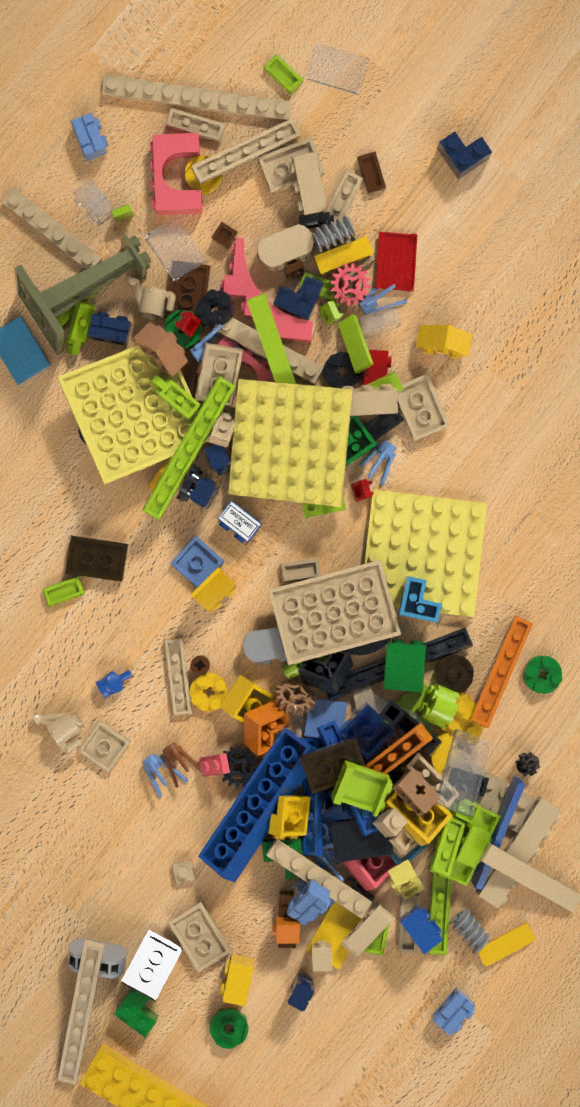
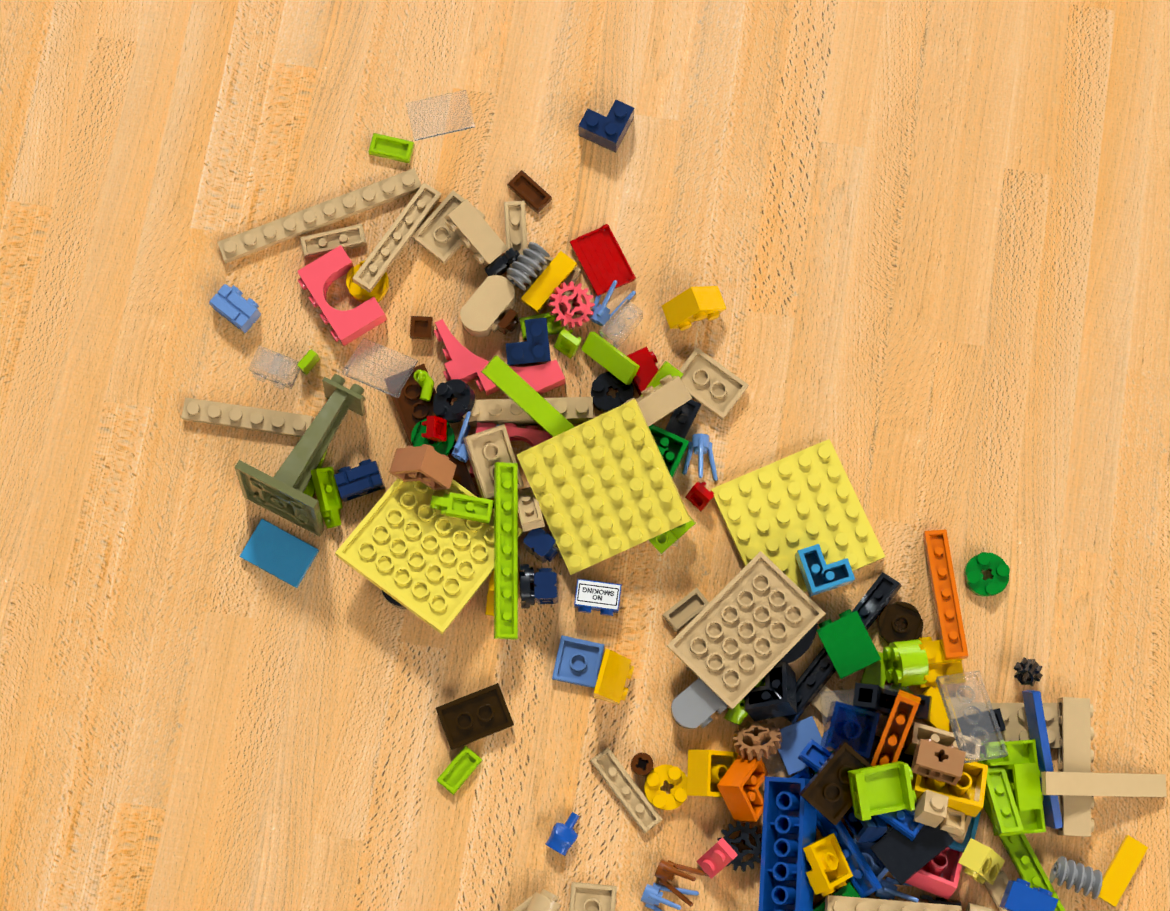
camera: 25 degrees left, 10 degrees down
tan piece [128,277,176,321] -> none
none -> lime arm [413,370,434,402]

